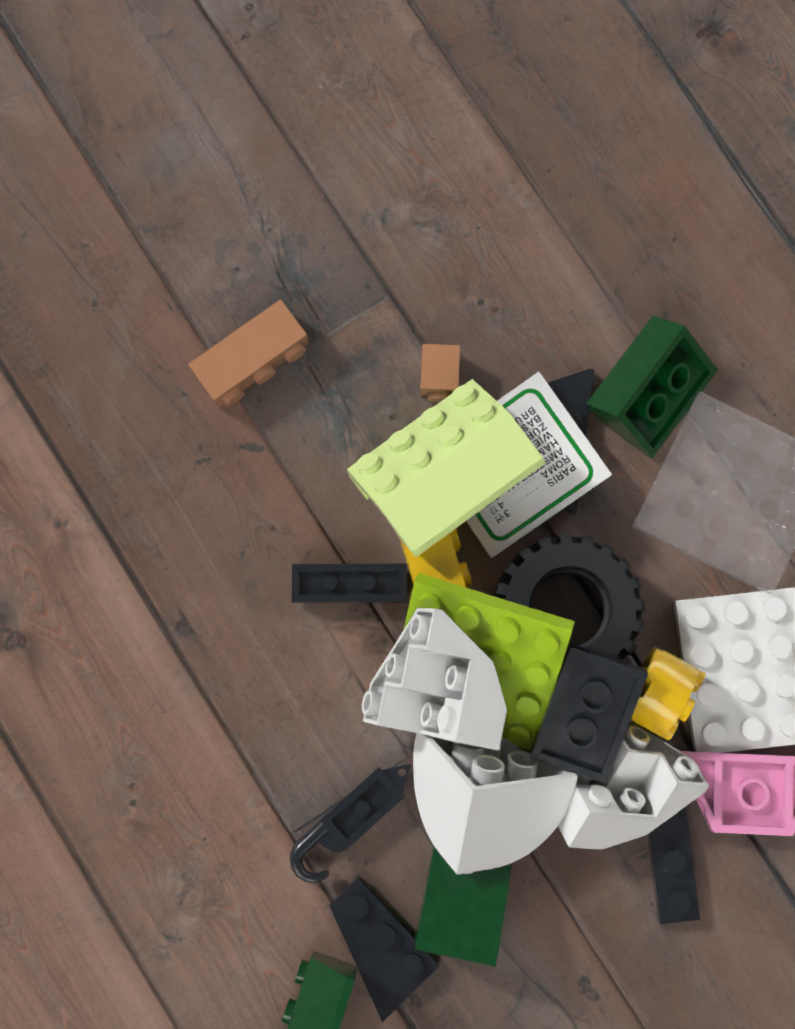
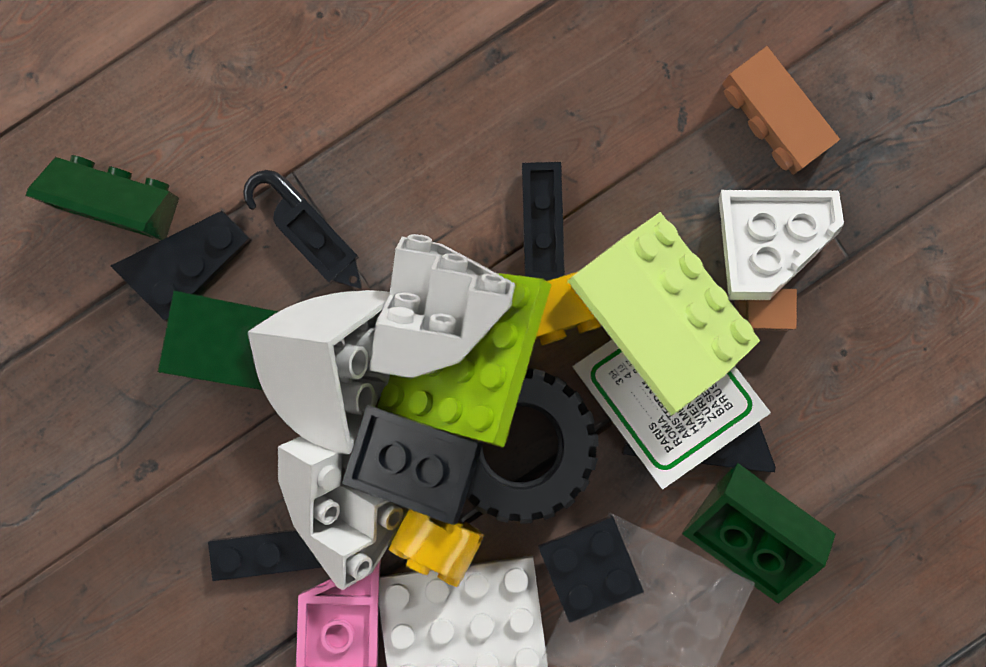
camera: 85 degrees right, 5 degrees up
none -> black plate [538,515,644,623]
none -> white plate [719,190,844,300]

